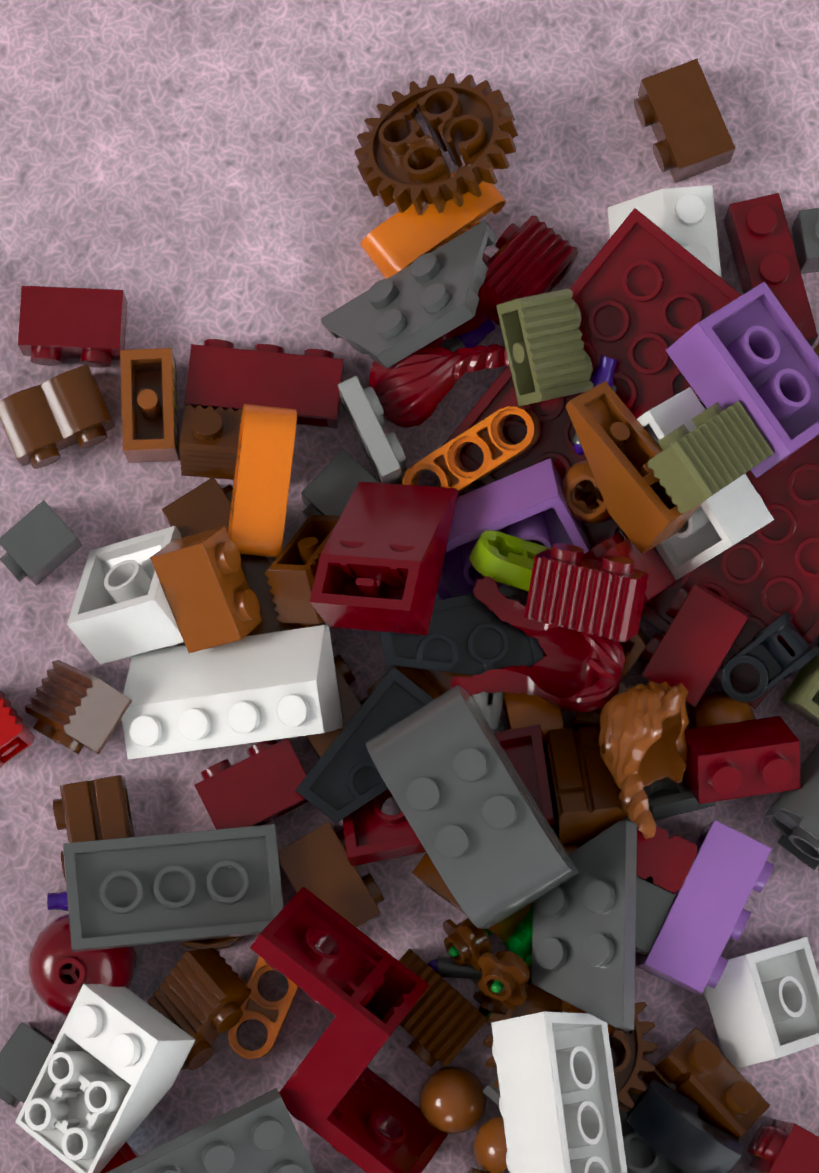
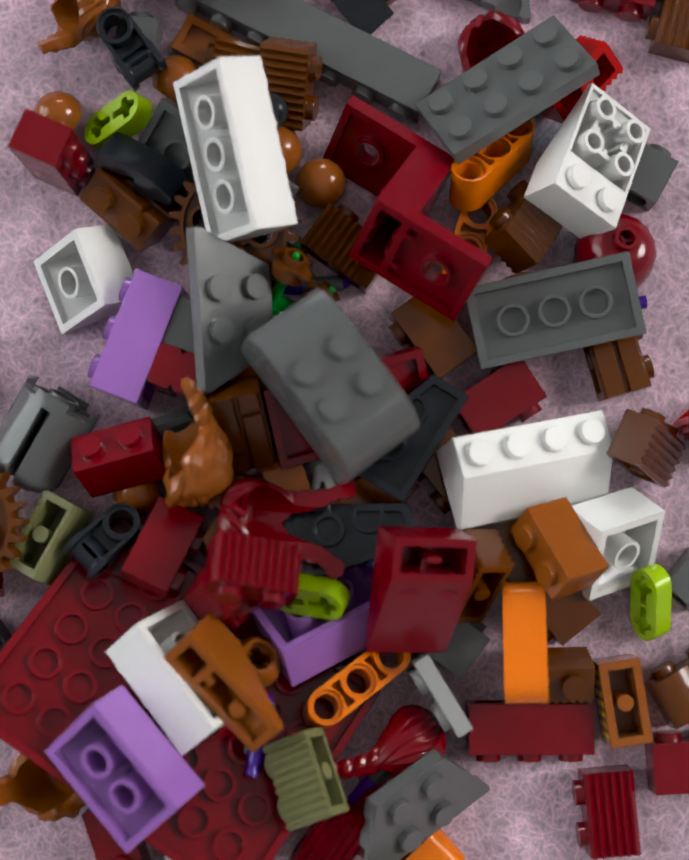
camera: 175 degrees right, 5 degrees up
olive brick [648,401,774,514] -> none
none -> orange beam [448,119,535,212]
none -> dark red brick [572,764,641,859]
none -> lime beam [630,563,672,641]

